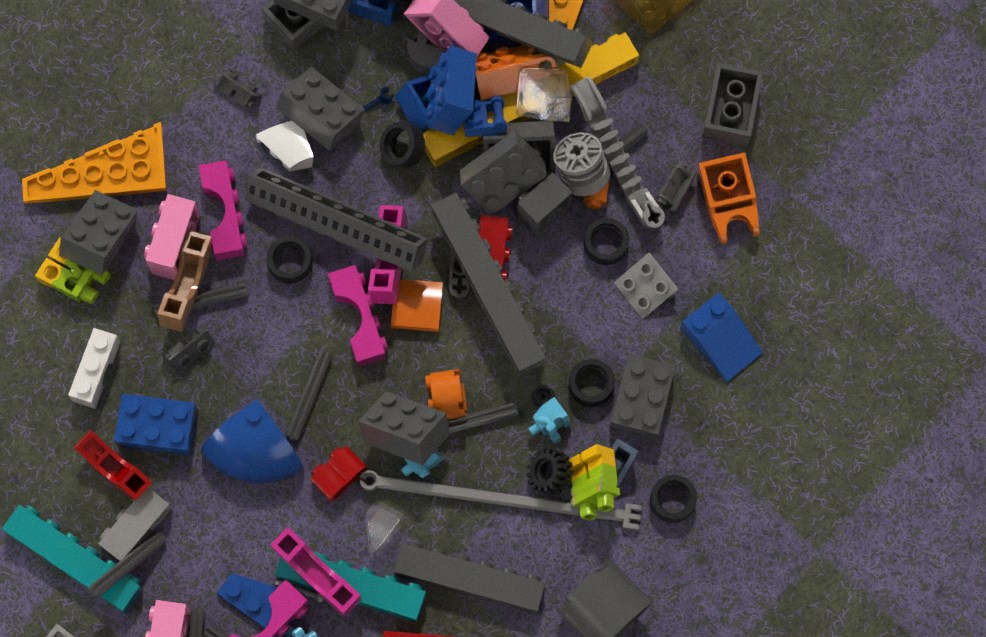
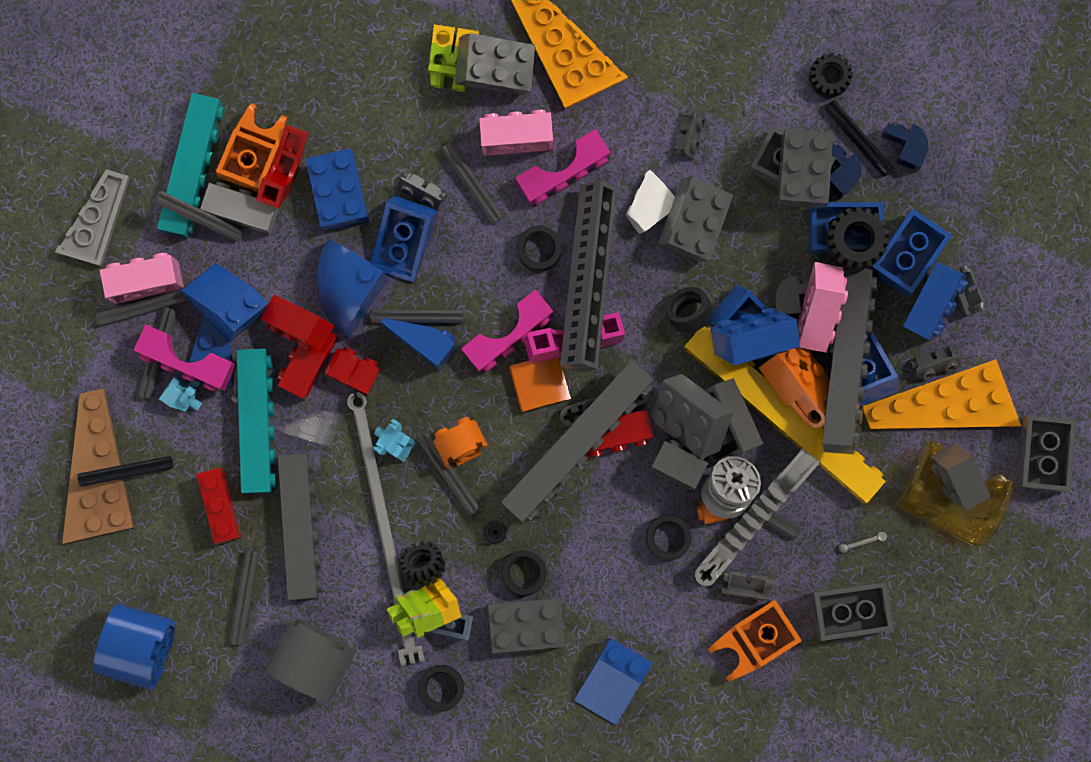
camera: 75 degrees right, 10 degrees up
white arch [68,328,120,409] -> none
medium nougat arch [157,230,213,332] -> none
dark pink arch [270,527,362,618] -> none
dark grey brick [358,391,450,465] -> none
clear blue hand [363,86,394,112] -> none
blue plate [464,95,508,137] -> none
clear slope [516,68,572,122] -> none
medium azure piece [528,397,571,445] -> none
light grey hinge [614,252,679,319] -> none
none -> blue slope [181,263,268,342]
none -> orange brick [216,103,287,194]
none -> red brick [261,294,334,351]
none -> red brick [277,333,338,400]
none -> blue slope [371,196,438,282]
none -> blue slope [380,318,457,371]
none -> light grey hinge [839,532,887,553]

